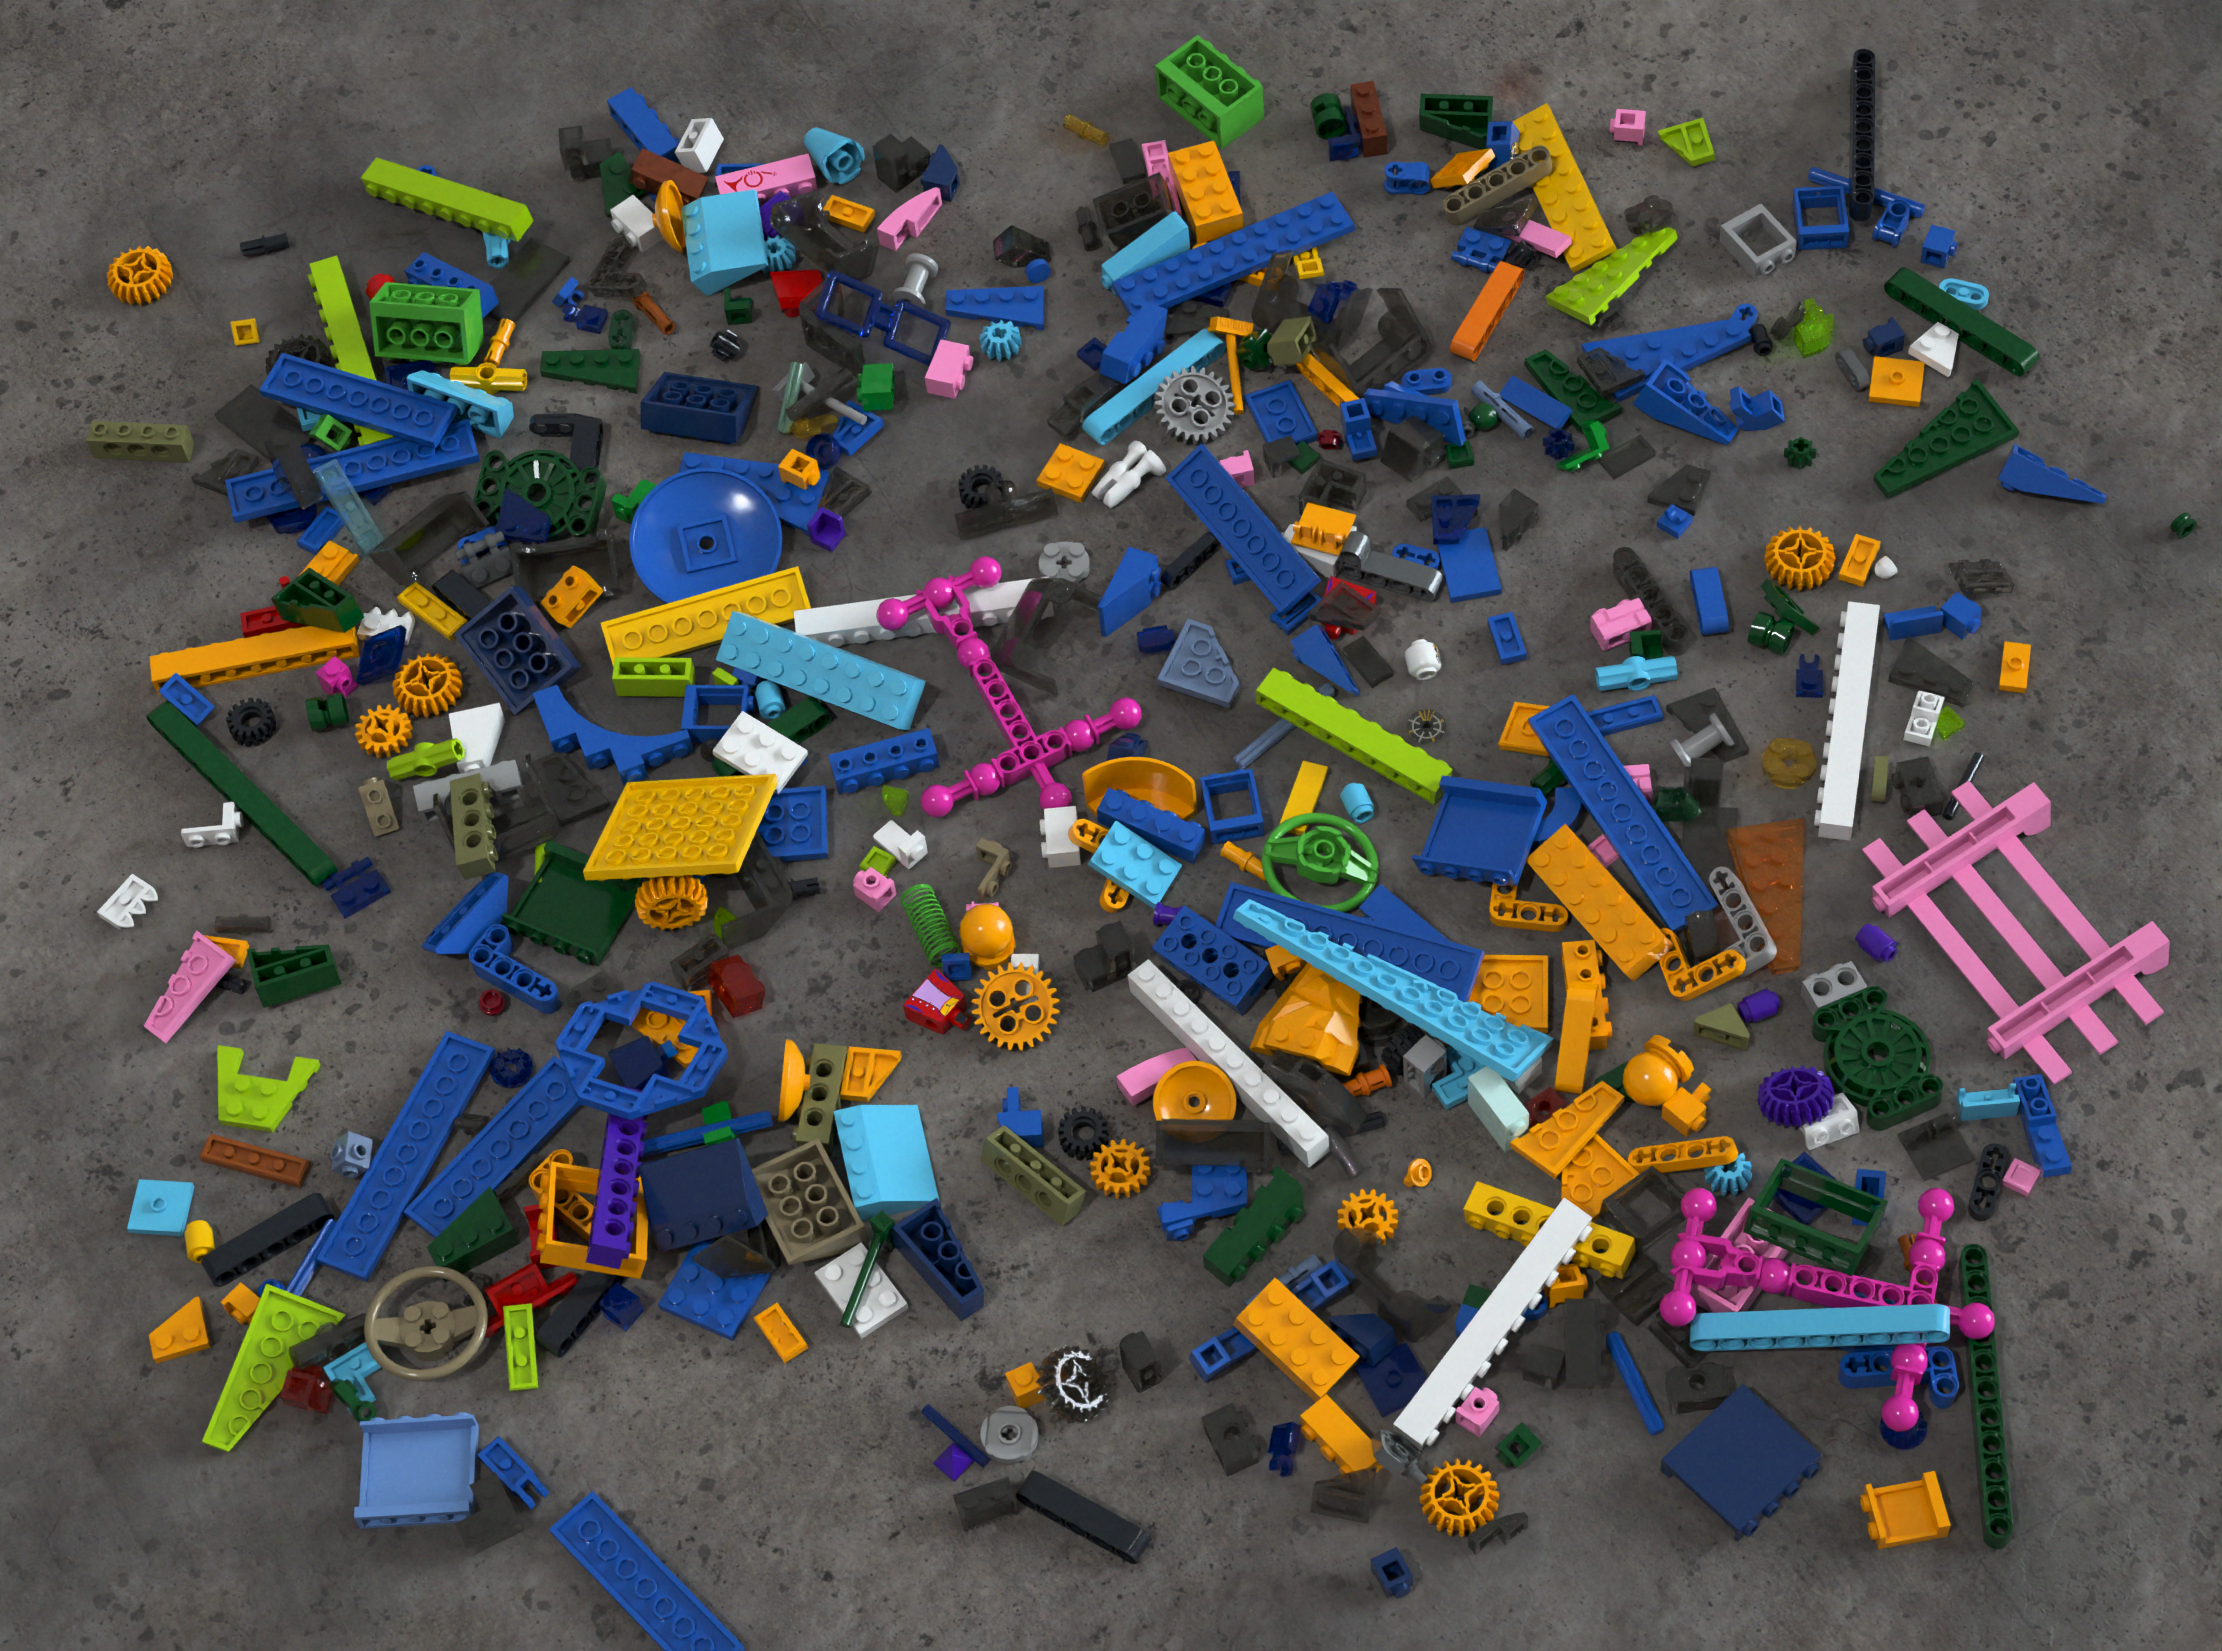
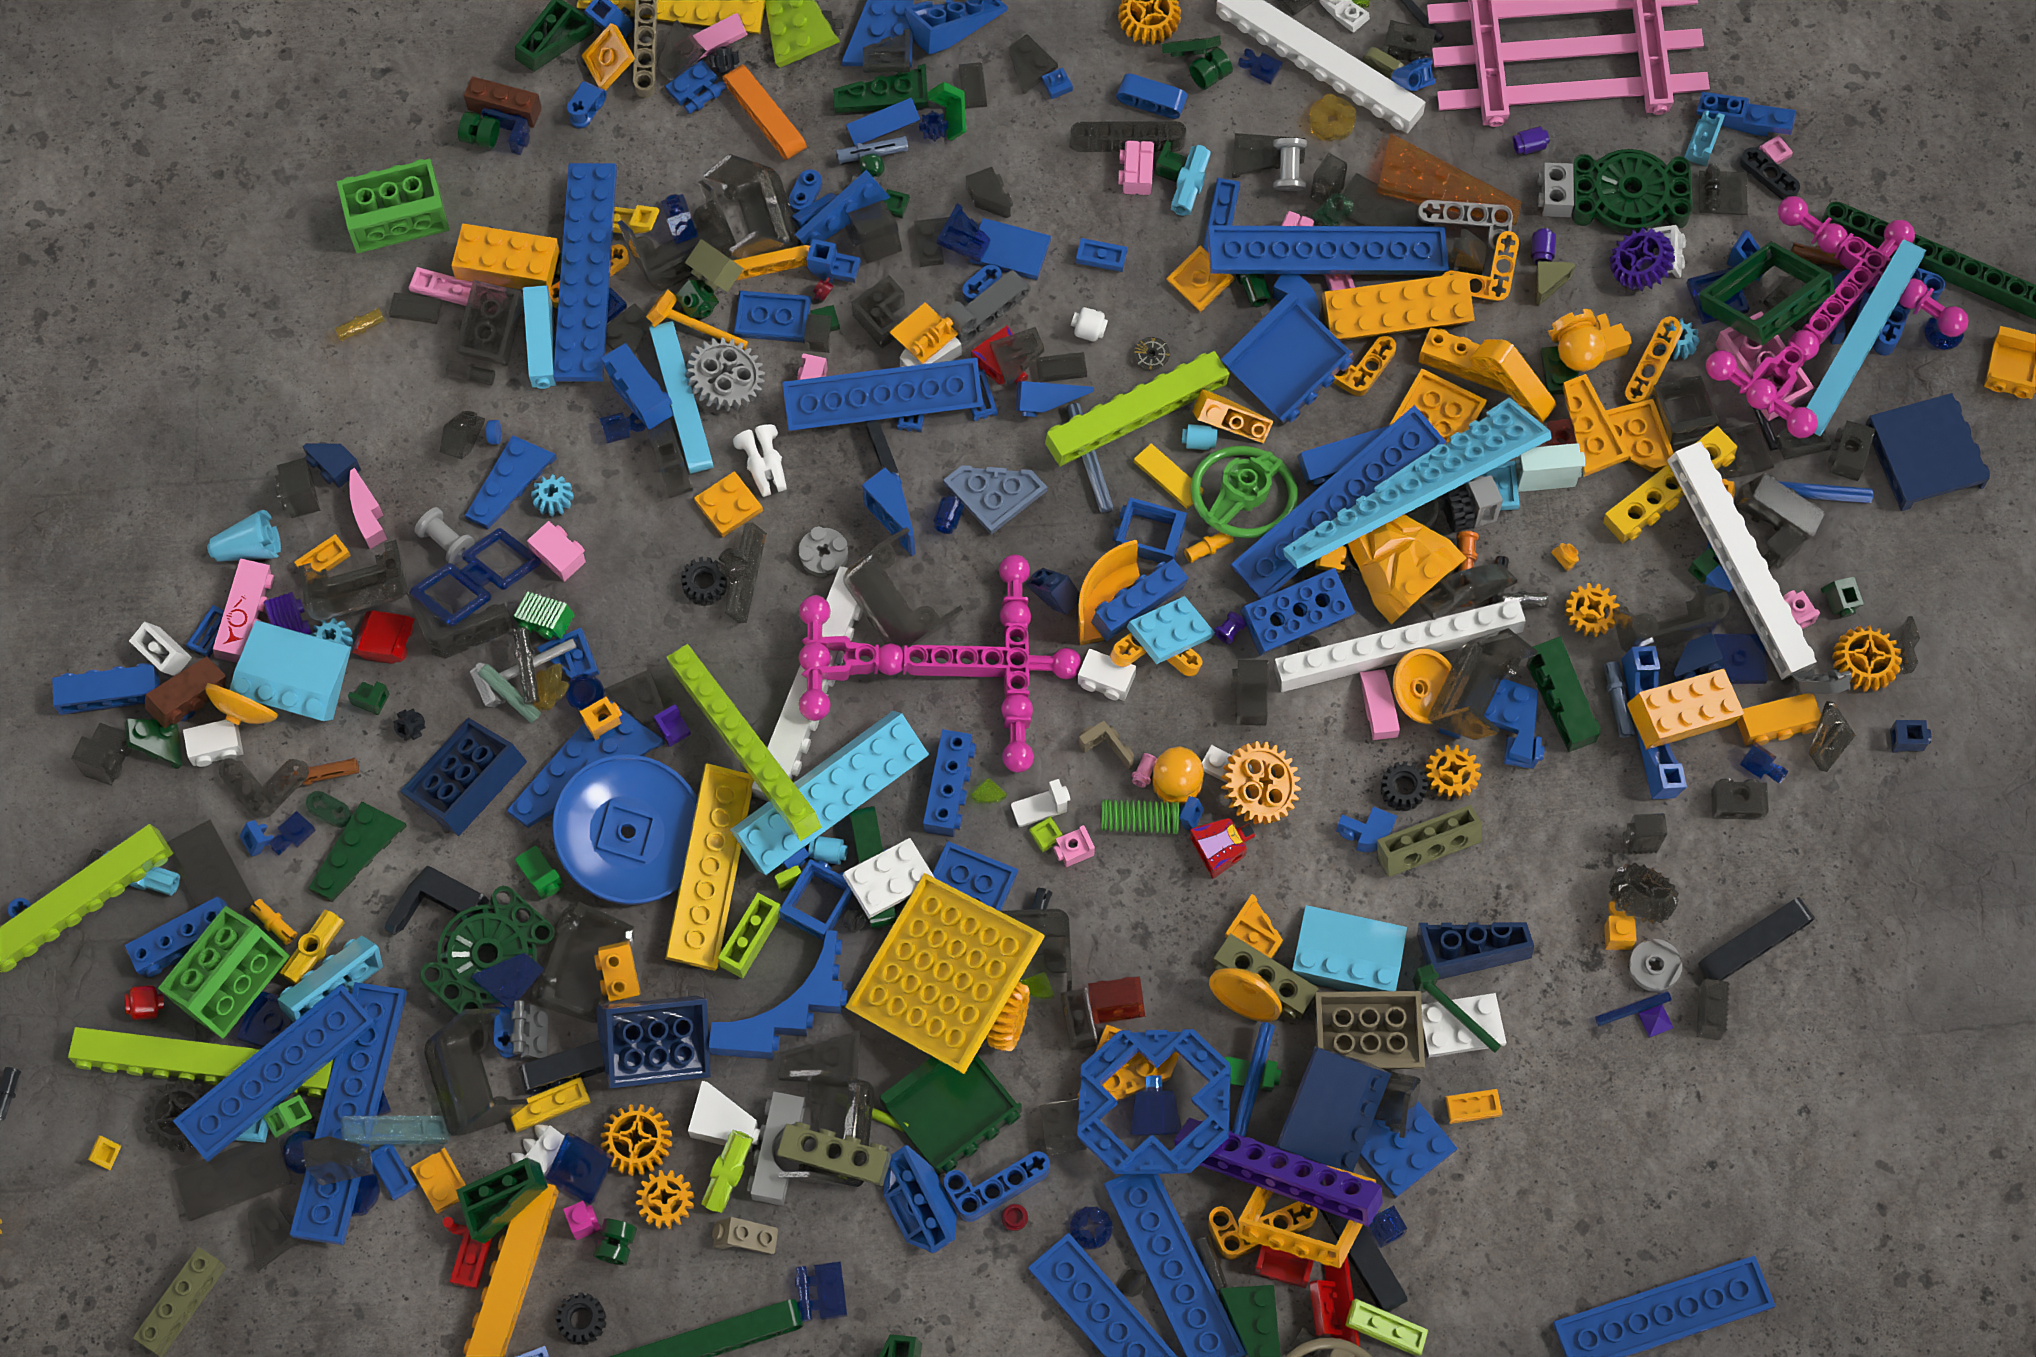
camera: 70 degrees left, 10 degrees up
none -> lime brick [666,644,822,841]
none -> light orange slope [1192,389,1273,444]
none -> blue piece [1391,58,1436,91]

